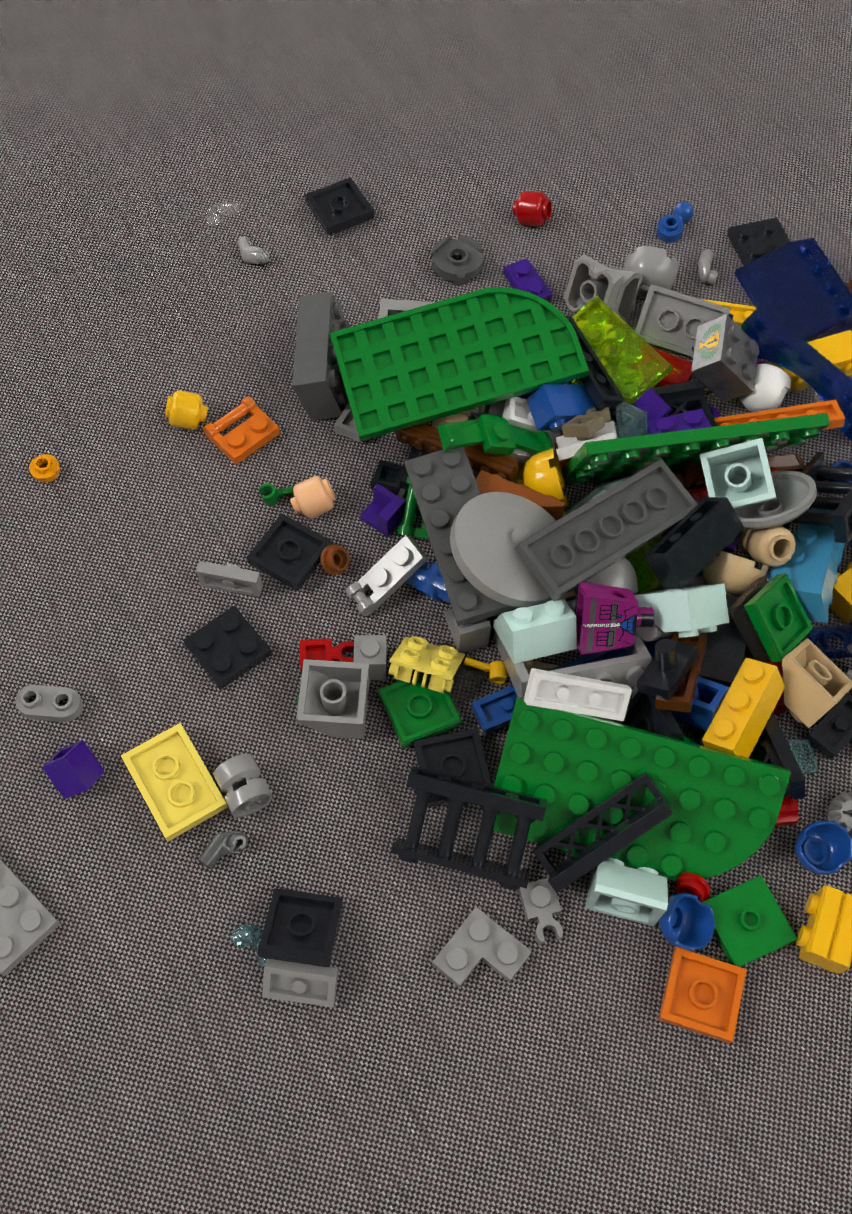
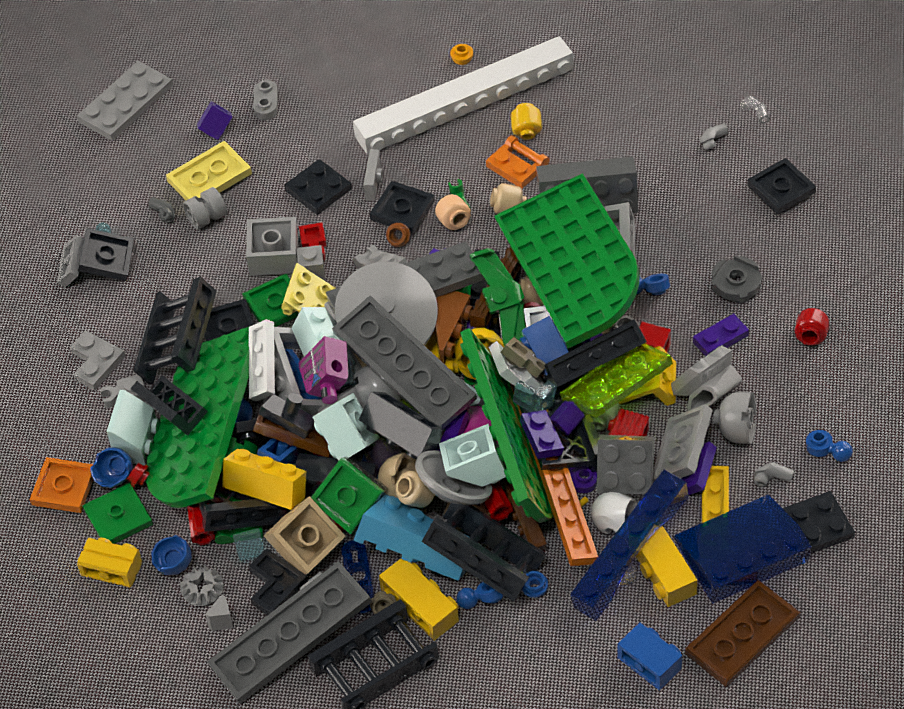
camera: 90 degrees right, 10 degrees down
none -> white brick [353,36,573,155]
none -> tan head [490,183,527,214]

